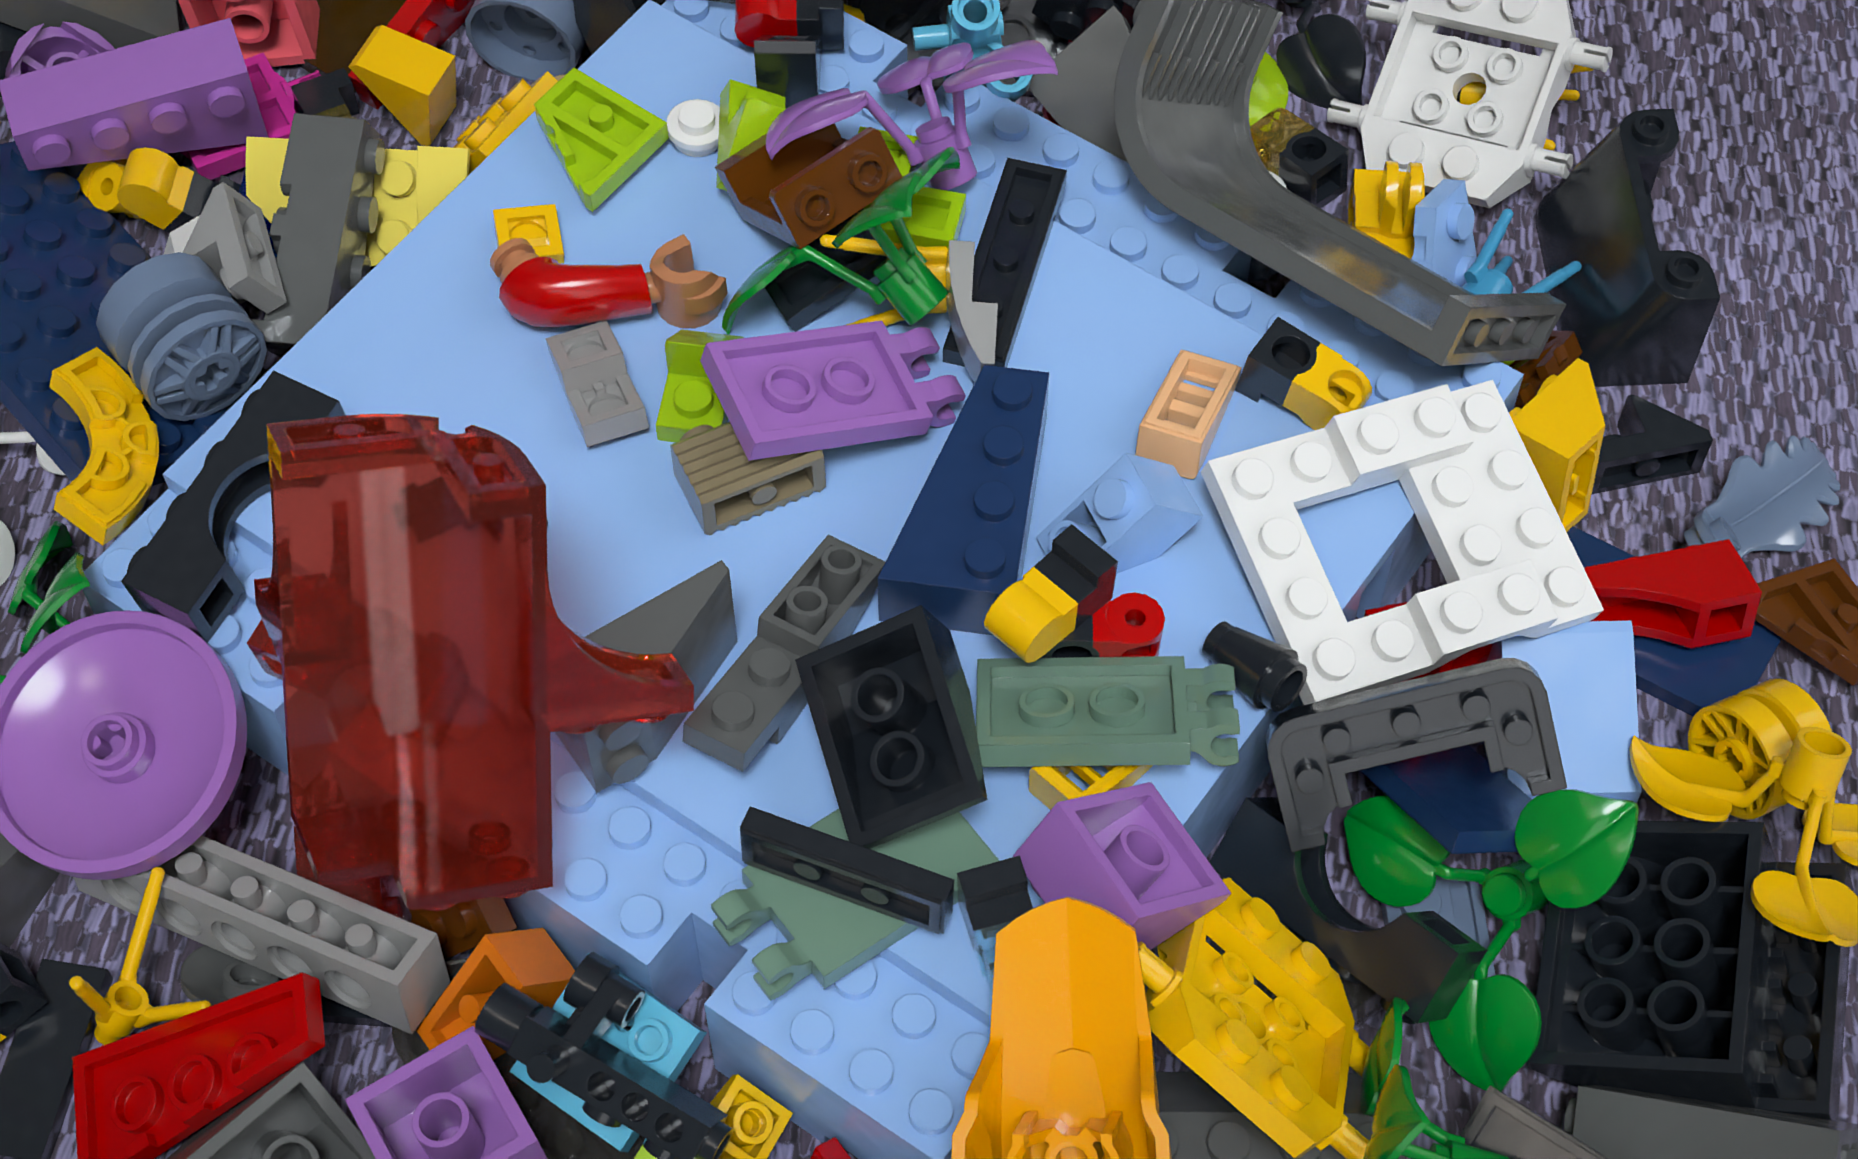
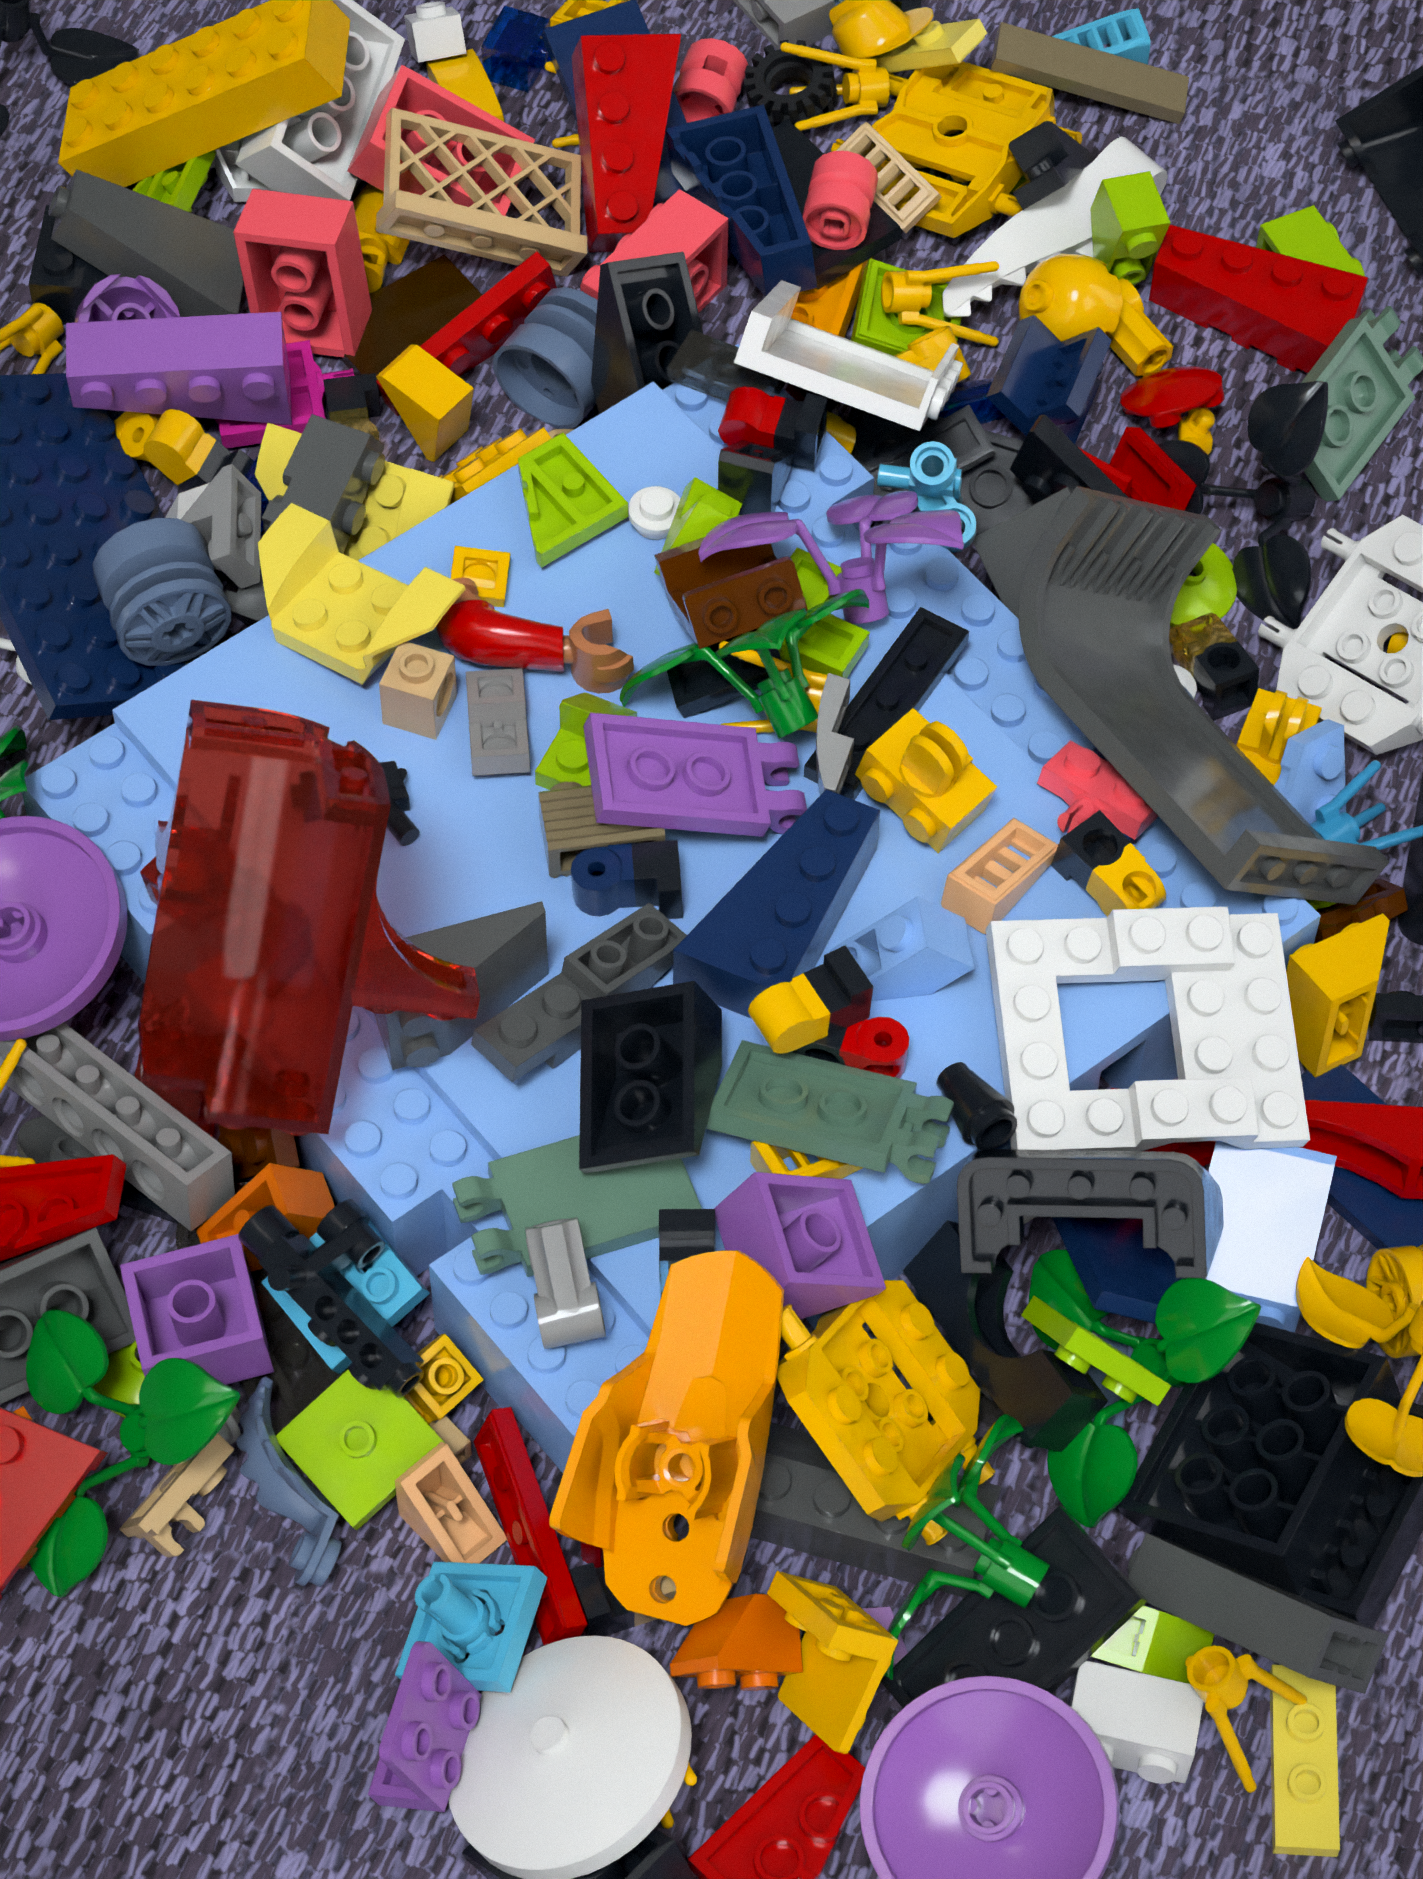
camera: 15 degrees right, 0 degrees up
yellow tile [49,347,159,546] -> none
black arch [121,370,355,643] -> none
black tile [740,806,955,934] -> none
none -> light yellow piece [258,503,466,685]
none -> tan brick [379,642,457,740]
none -> light grey piece [525,1217,606,1349]
none -> leg [571,840,683,919]
none -> yellow brick [855,708,997,853]
none -> lime wing [1021,1296,1171,1406]
none -> coral plate [1037,740,1159,840]

